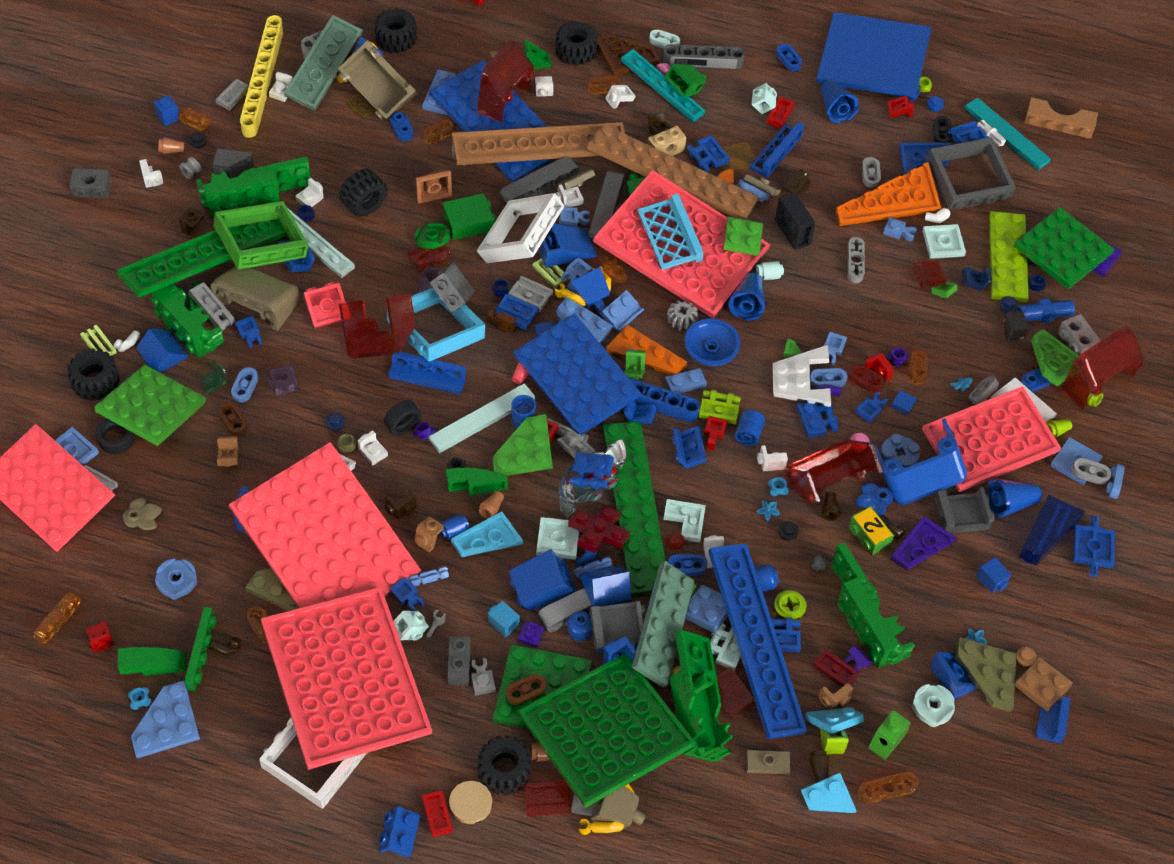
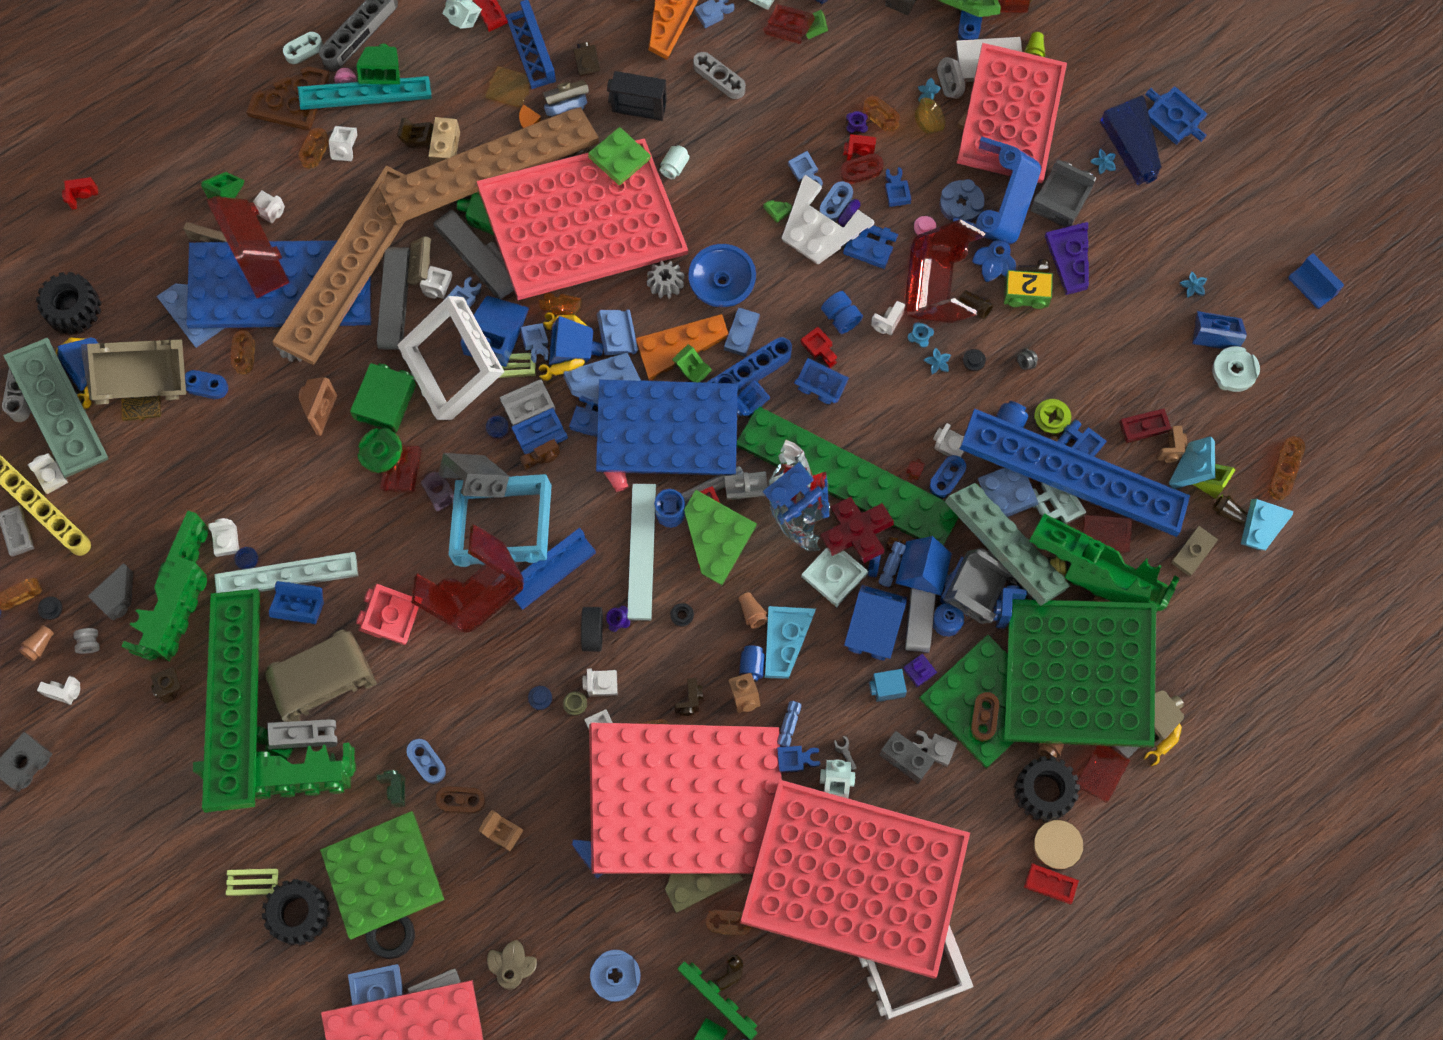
camera: 50 degrees left, 15 degrees up
white arm [114,331,141,352] -> none
blue slope [136,328,188,373] -> none
bright green window [213,201,309,270] -> none
blue plate [235,316,262,349] -> none
clear purple brick [268,364,299,396] -> none
black tyre [339,168,388,217] -> none
blue bracket [378,806,420,858] -> none
green slope [446,468,508,496] -> none
black tyre [555,21,598,66] -> none
medium azure fence [638,193,703,270] -> none
light aqua plate [664,499,706,543] -> none
blue plate [686,135,730,172] -> none
lime plate [698,390,741,425] -> none
blue cone [729,273,765,321] -> none
green piece [831,542,915,668] -> none
dark purple tile [845,646,872,671] -> none
bright green torso [868,710,910,761] -> none
blue tile [891,390,917,415] -> none
olive plate [955,637,1016,712] -> none
blue brick [977,557,1011,593] -> none
blue cone [985,479,1042,518] -> none
medium nougat plate [1015,657,1073,712] -> none
medium nougat plate [1016,647,1037,667] -> none
medium blue plate [1050,437,1103,486] -> none
light grey plate [1071,458,1111,485] -> none
medium blue plate [1106,463,1125,499] -> none
none -> clear yellow helmet [914,97,946,134]
none -> dark azure plant [1090,149,1116,174]

